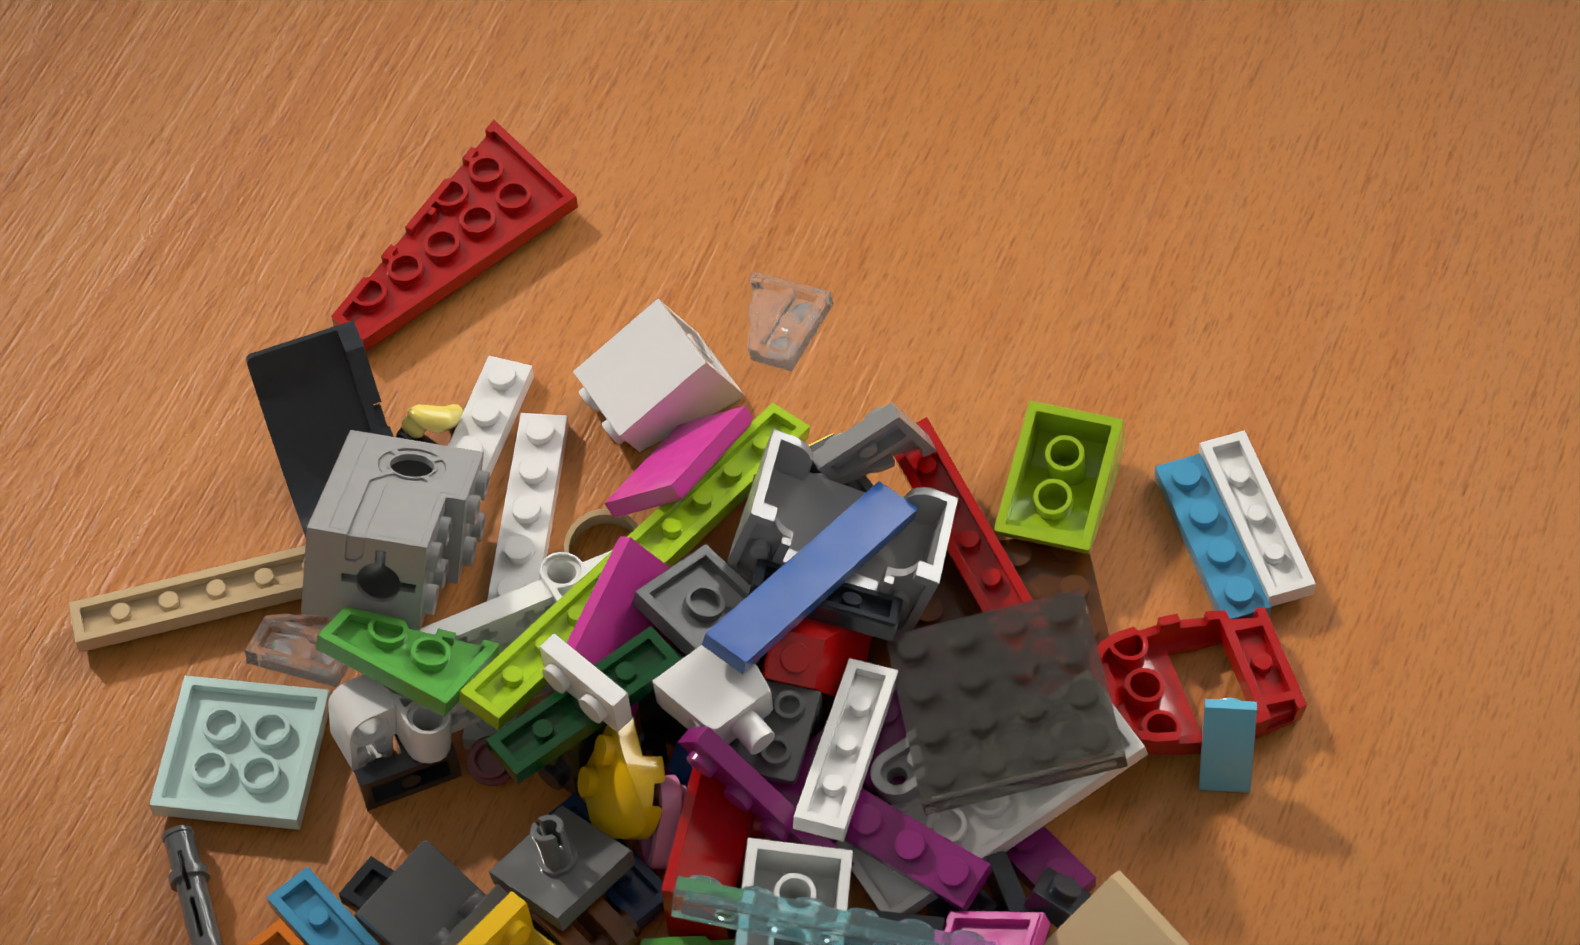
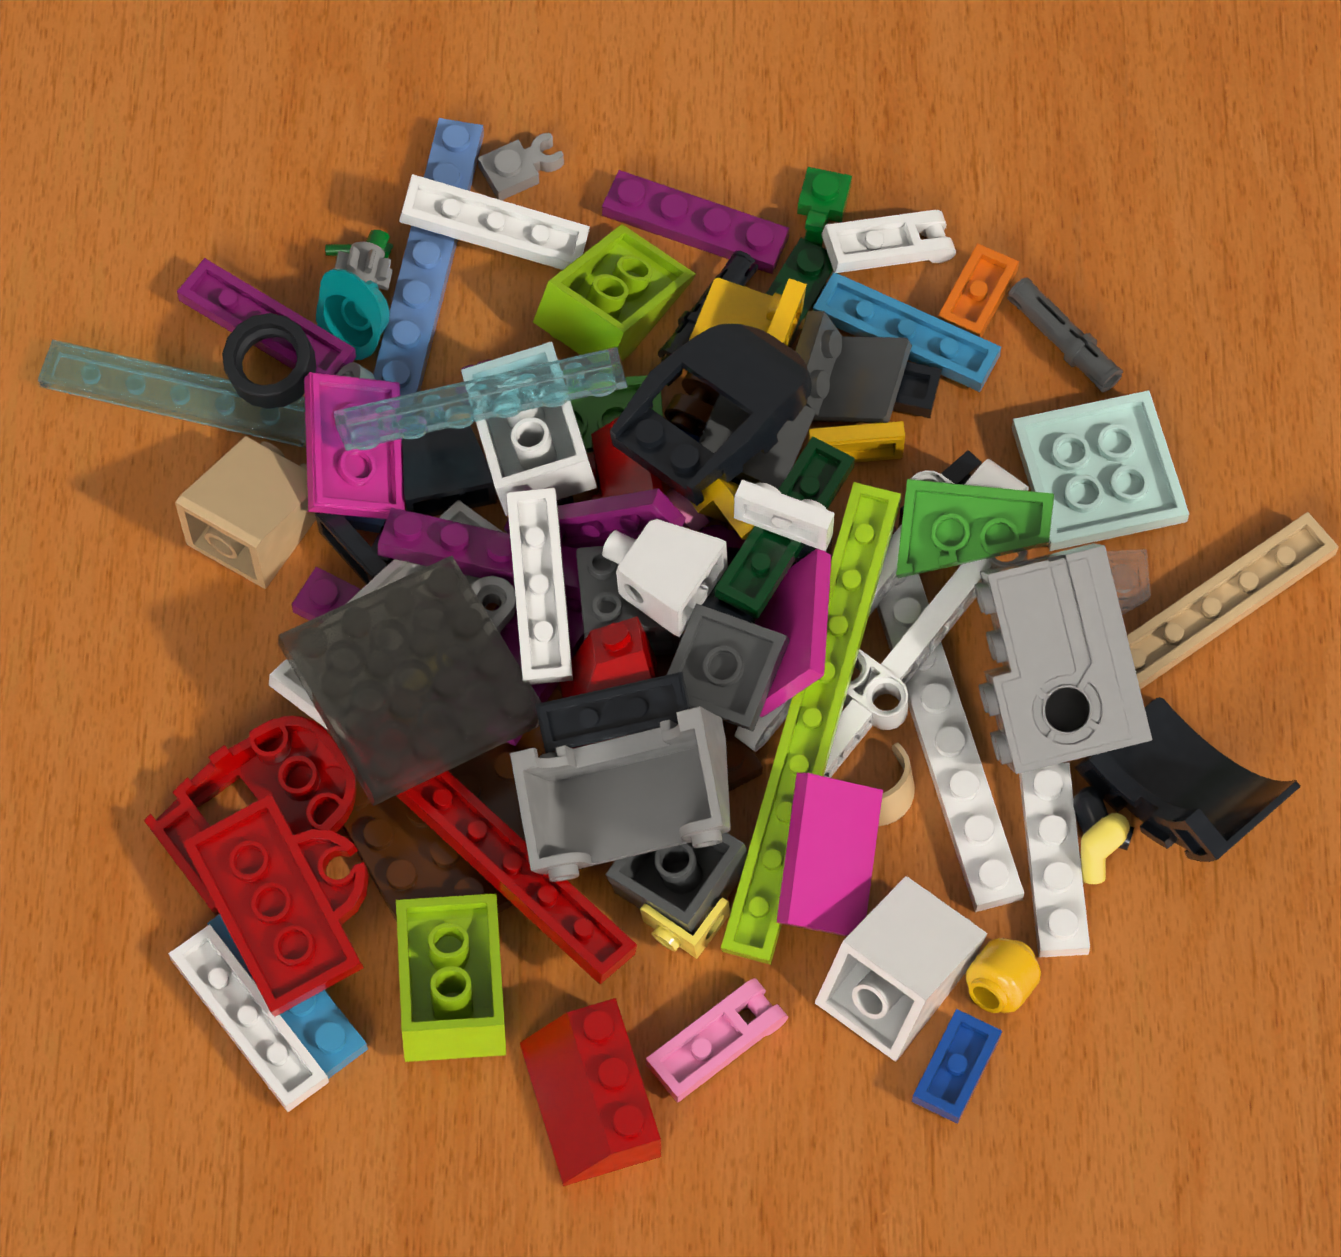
camera: 155 degrees right, 10 degrees up
red wing [331,120,578,351] -> none
tile [702,481,918,674] -> none
clear wing [747,271,834,371] -> none
light grey wing [813,402,937,484] -> none
black plate [1023,866,1092,928] -> none
medium azure slope [1199,698,1257,793] -> none
none -> red plate [183,794,369,1017]
none -> red slope [520,998,661,1187]
none -> black slope [610,324,812,506]
none -> bright pink plate [646,978,788,1103]
none -> yellow tile [808,421,905,462]
none -> blue plate [912,1009,1002,1124]
none -> yellow head [966,938,1041,1013]

